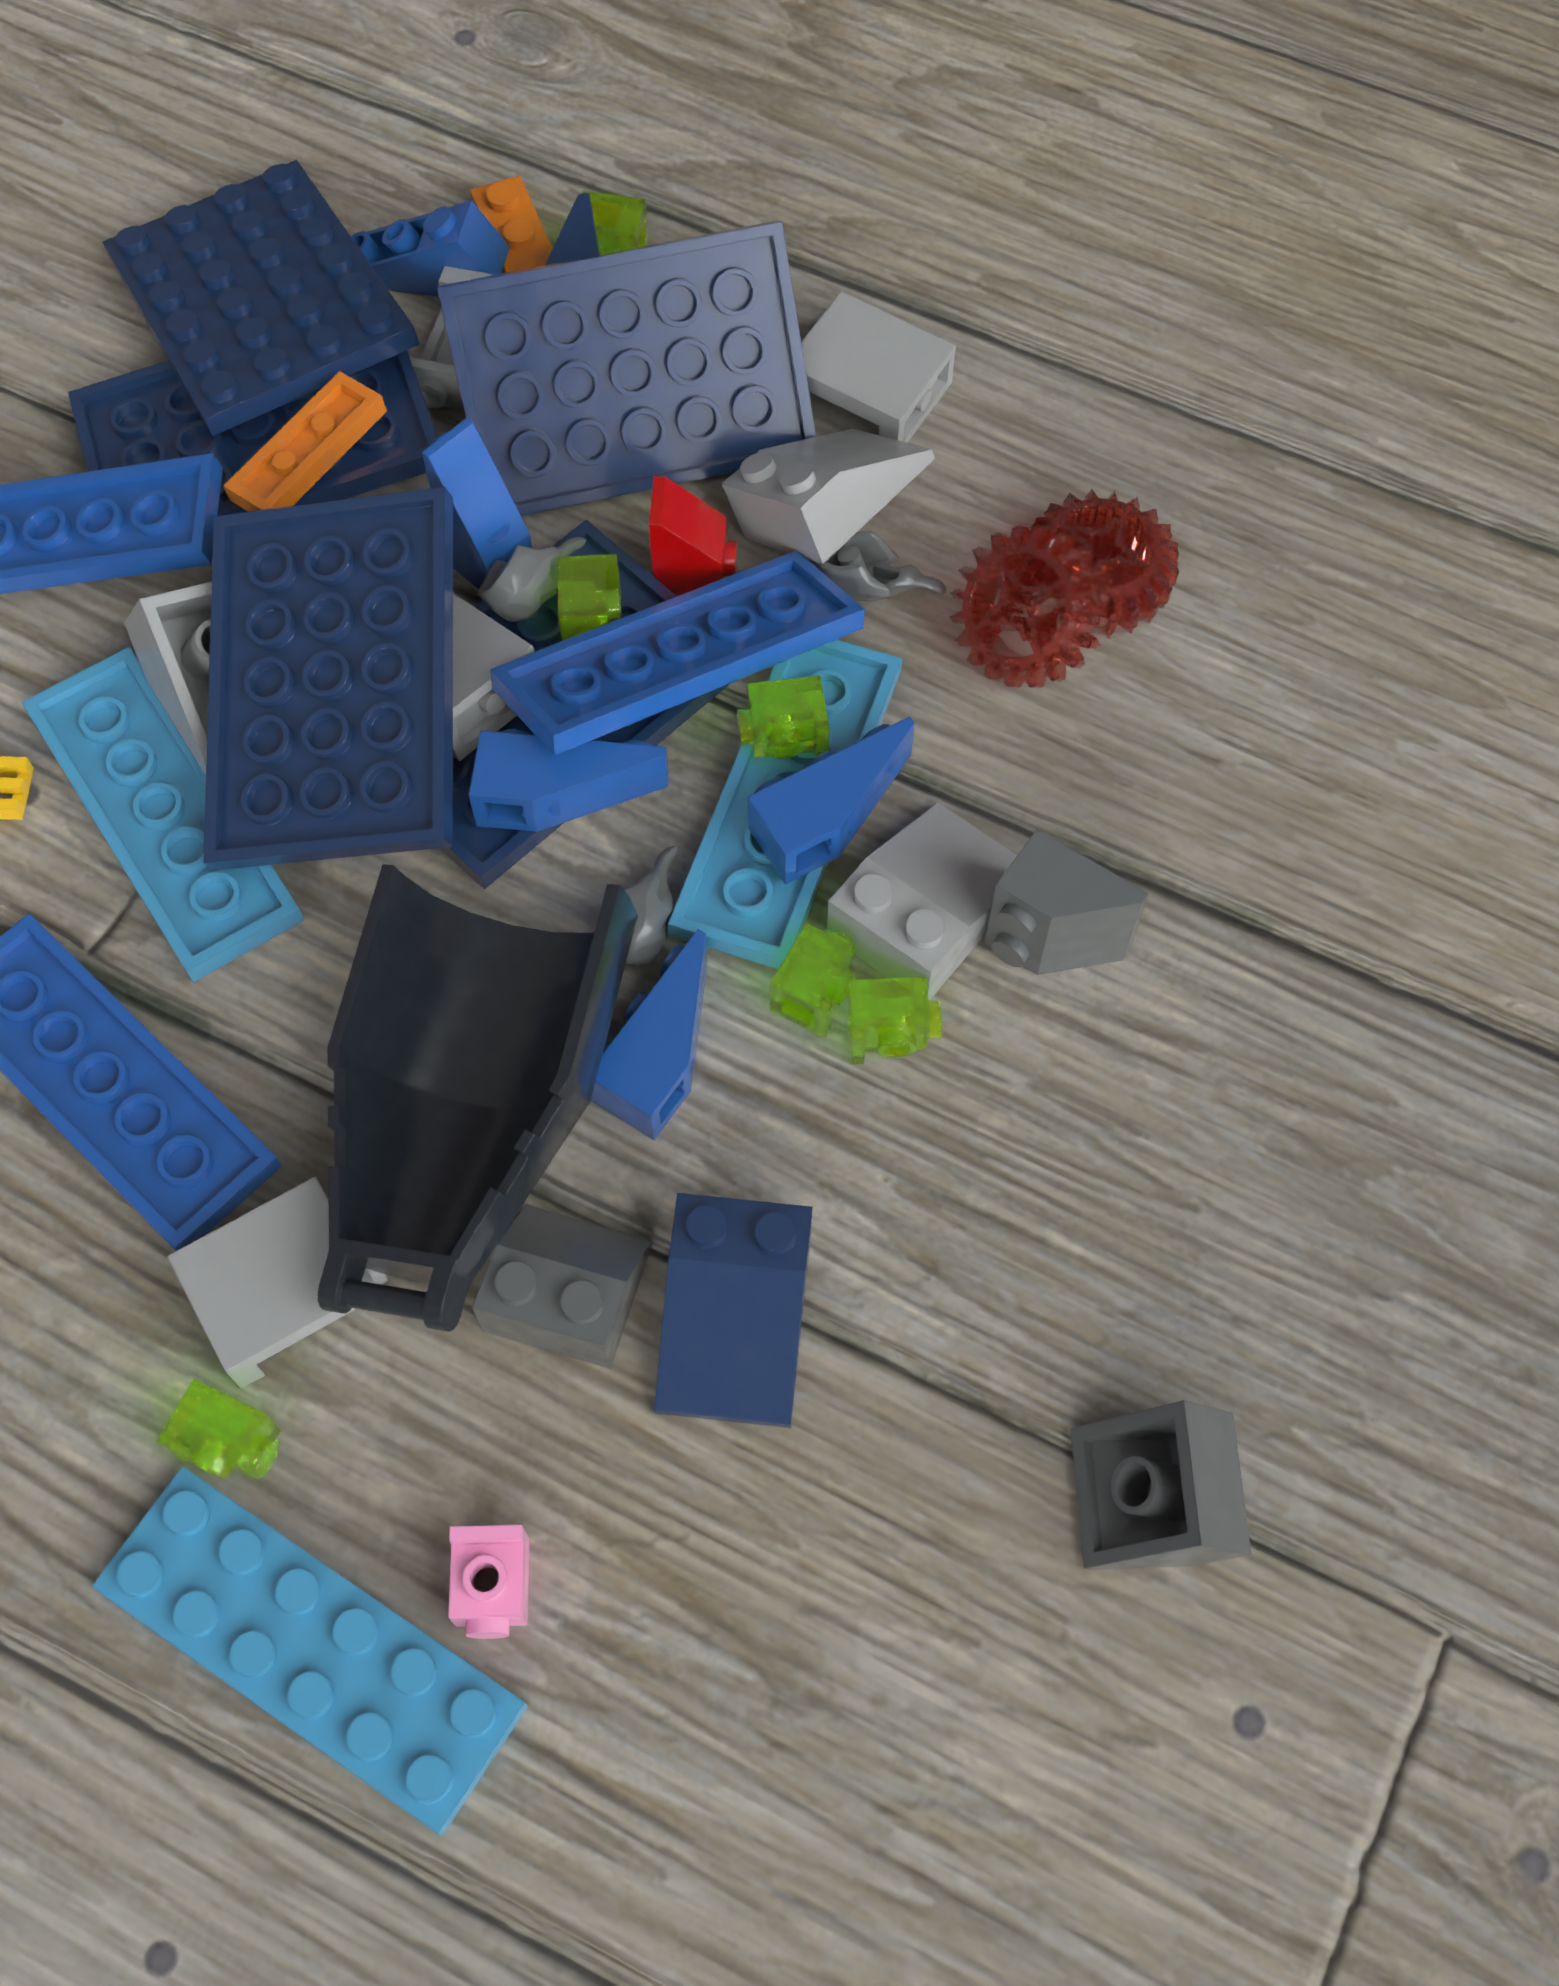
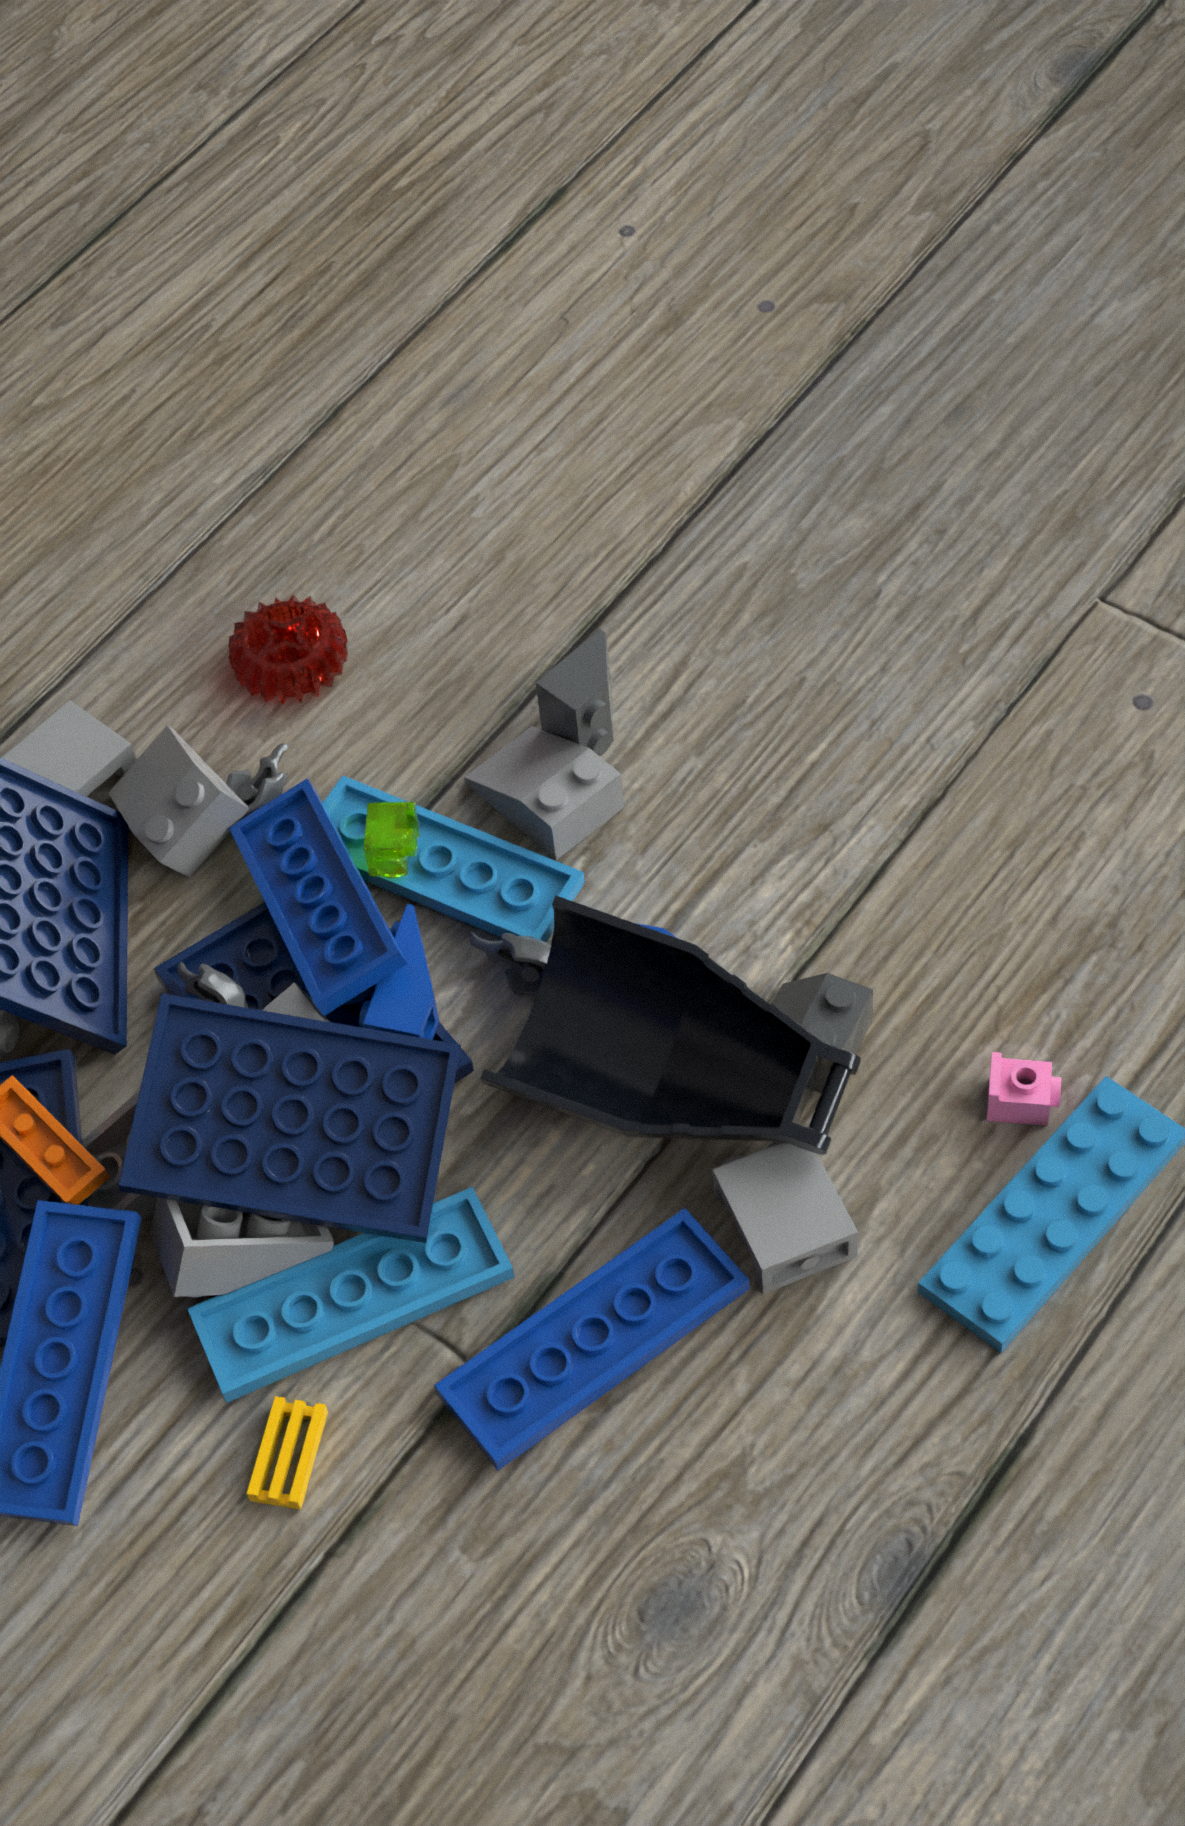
camera: 75 degrees left, 10 degrees down
clear neon green brick [156,1379,281,1481] -> none
slope [422,418,532,590] -> none
clear neon green brick [557,554,621,641] -> none
red slope [649,476,738,597] -> none
dark blue slope [654,1193,813,1428] -> none
blue slope [748,716,915,885] -> none
clear neon green brick [770,923,856,1038] -> none
clear neon green brick [847,977,942,1065] -> none
clear red gear [949,525,1110,688] -> none
dark grey slope [1070,1400,1251,1570] -> none

